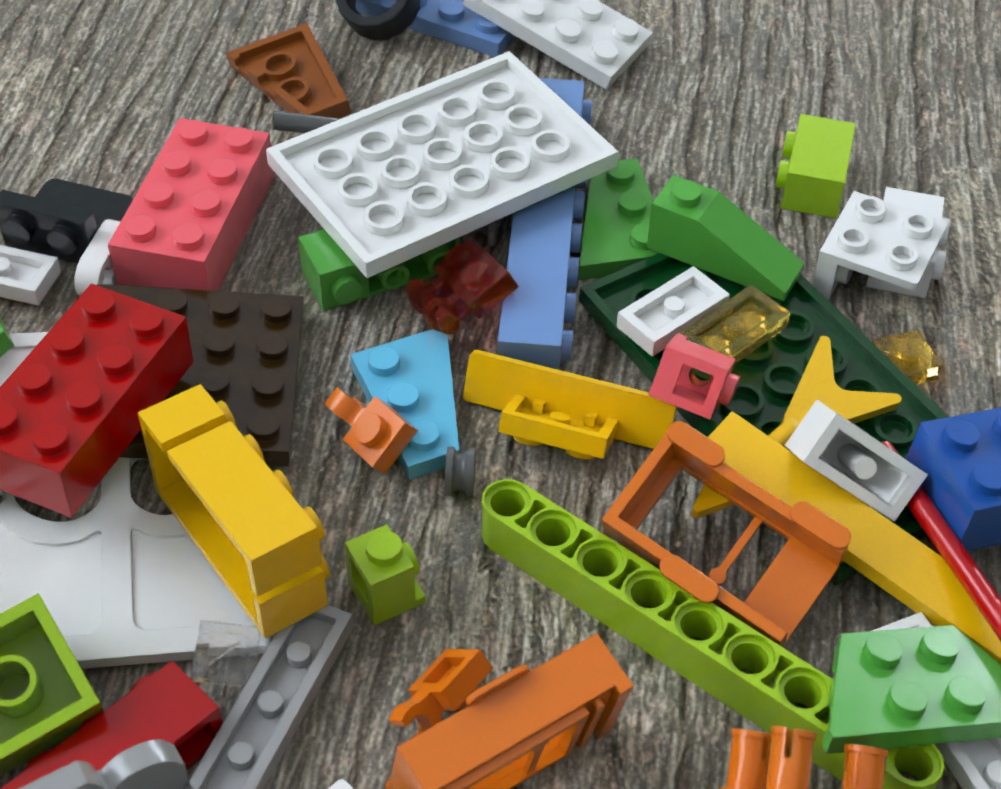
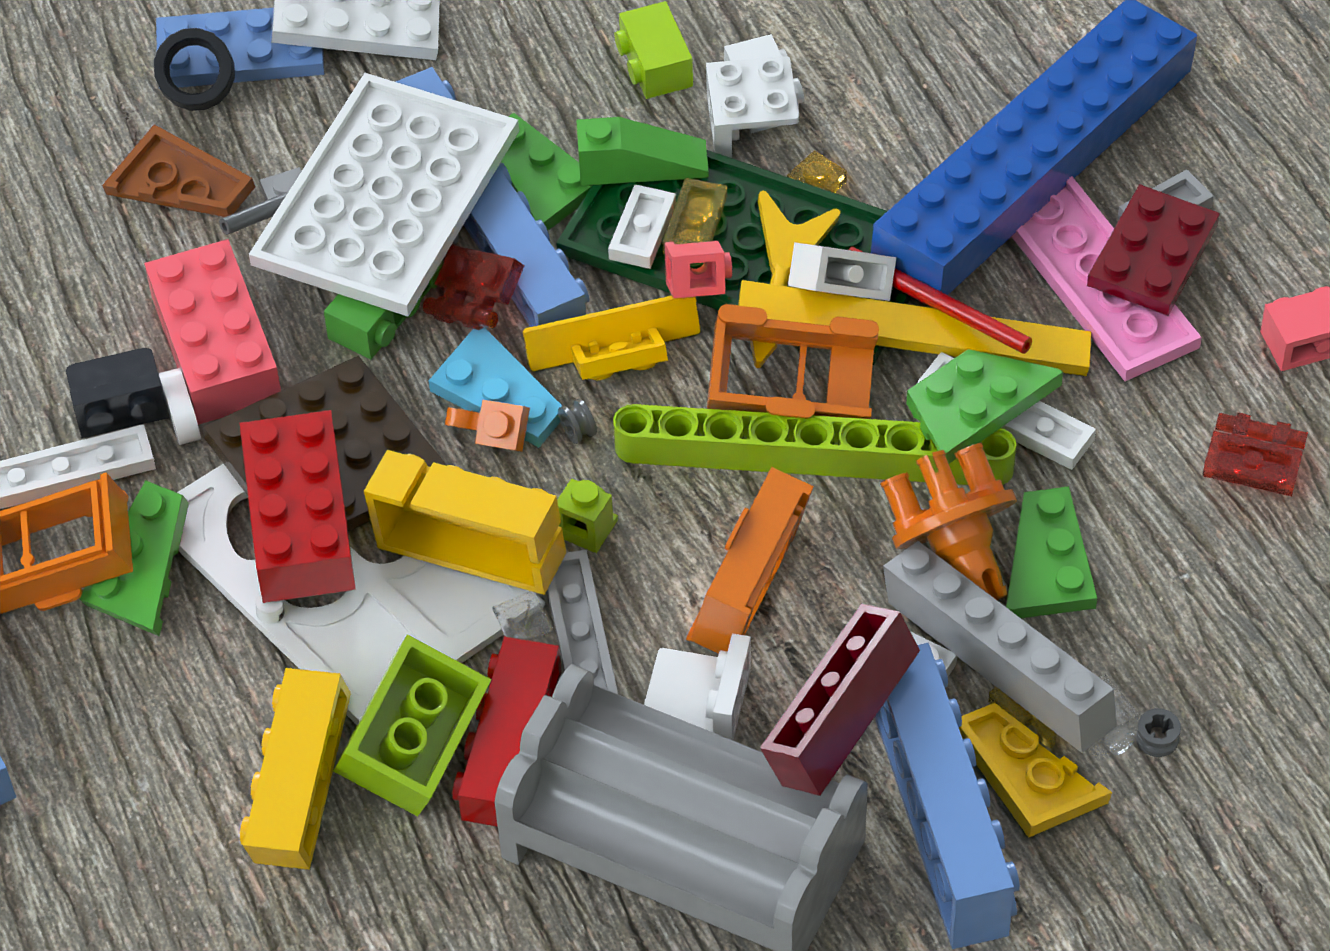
camera: 30 degrees left, 5 degrees up
orange plate [389,649,493,738] -> none

